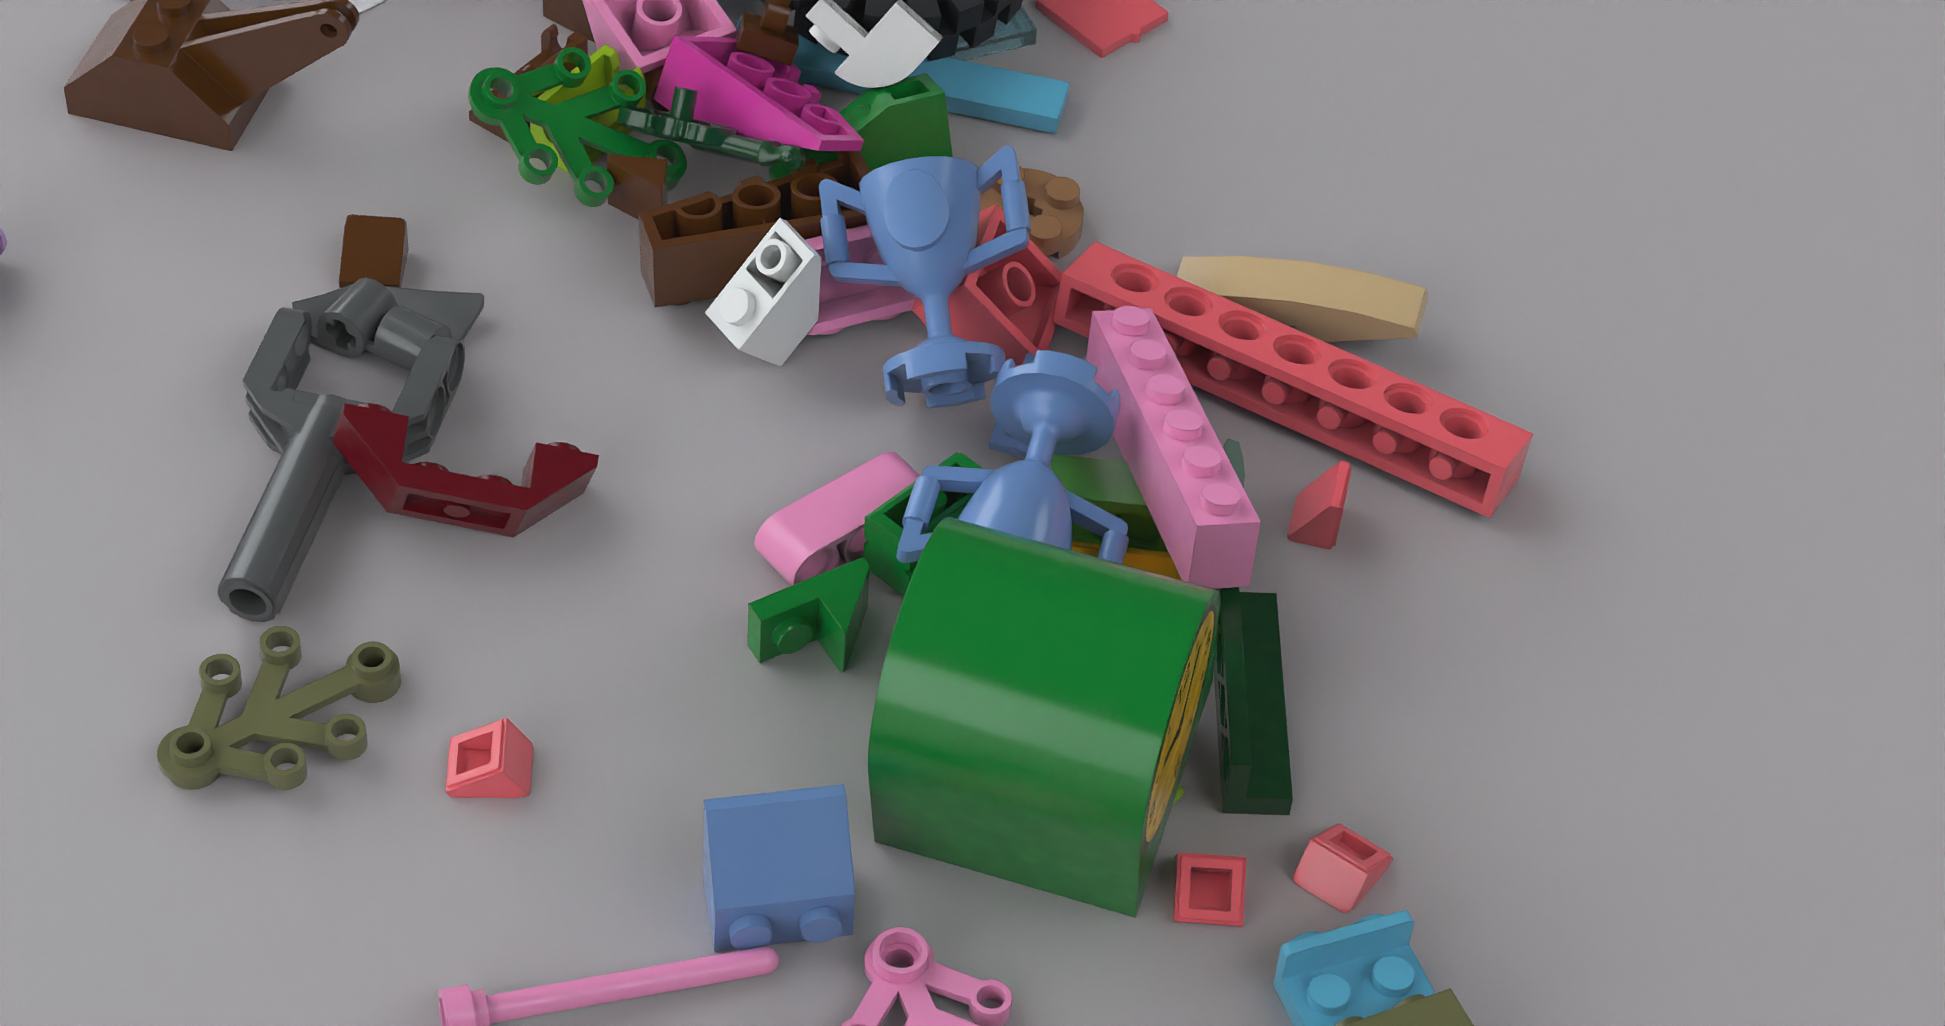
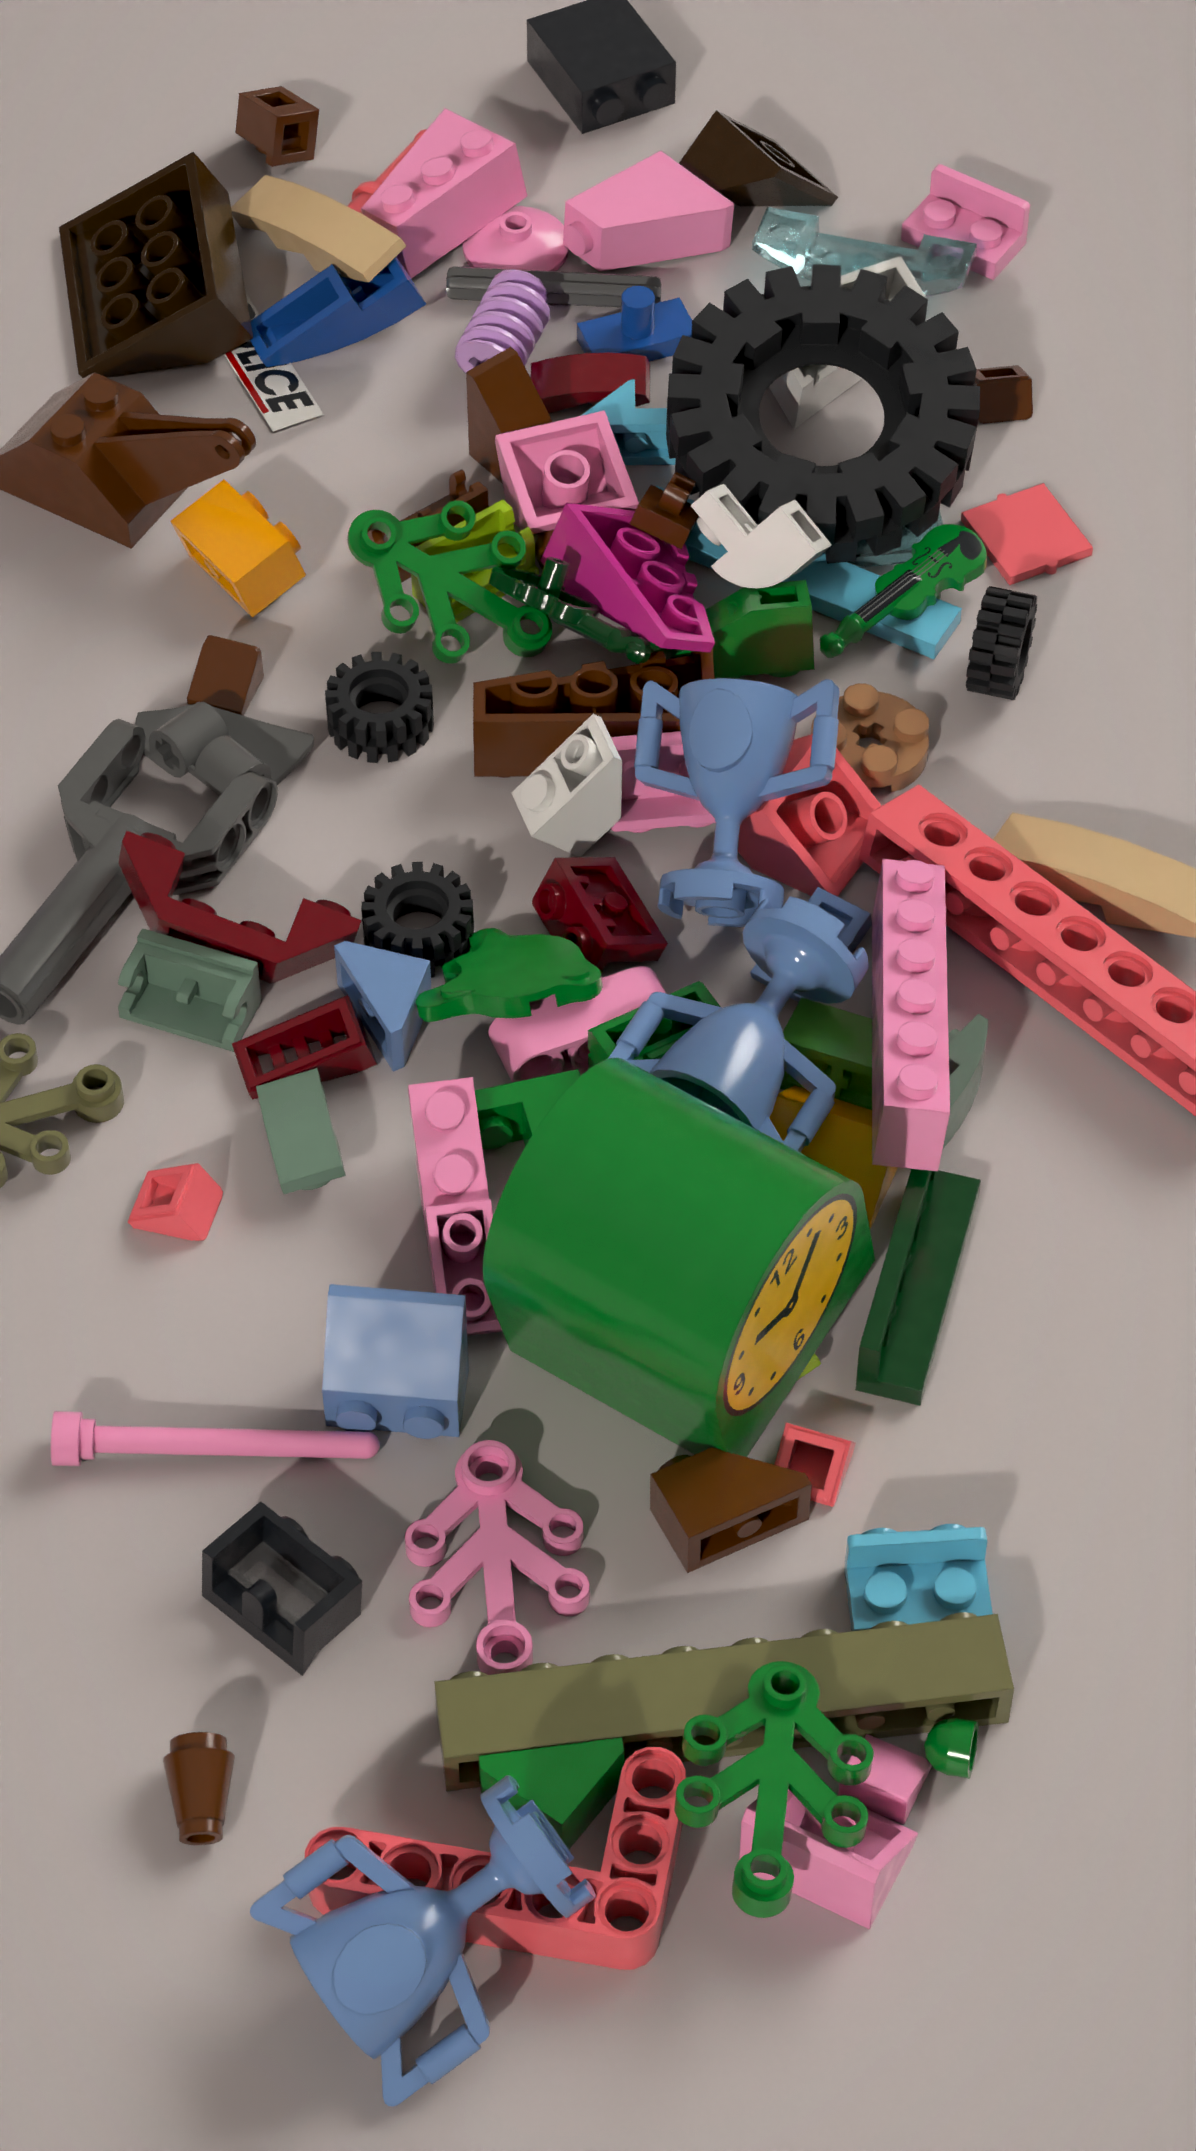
camera: 20 degrees right, 5 degrees up
reddish brown slope [607,154,668,220] -> none
coral slope [1287,461,1352,550] -> none
coral slope [1293,823,1394,913] -> none
none -> sand green hinge [118,928,262,1052]
none -> light orange brick [170,479,306,618]
none -> dark red slope [232,995,378,1100]
none -> sand green slope [256,1068,346,1195]
none -> black tyre [325,651,434,763]
none -> medium blue slope [334,941,432,1072]
none -> black tyre [361,862,474,978]
none -> bright pink slope [408,1077,502,1336]
none -> green tile [416,928,603,1022]
none -> dark red bracket [532,857,668,973]
none -> reddish brown slope [650,1447,812,1573]
none -> green piece [819,524,987,658]
none -> black tyre [966,586,1037,700]

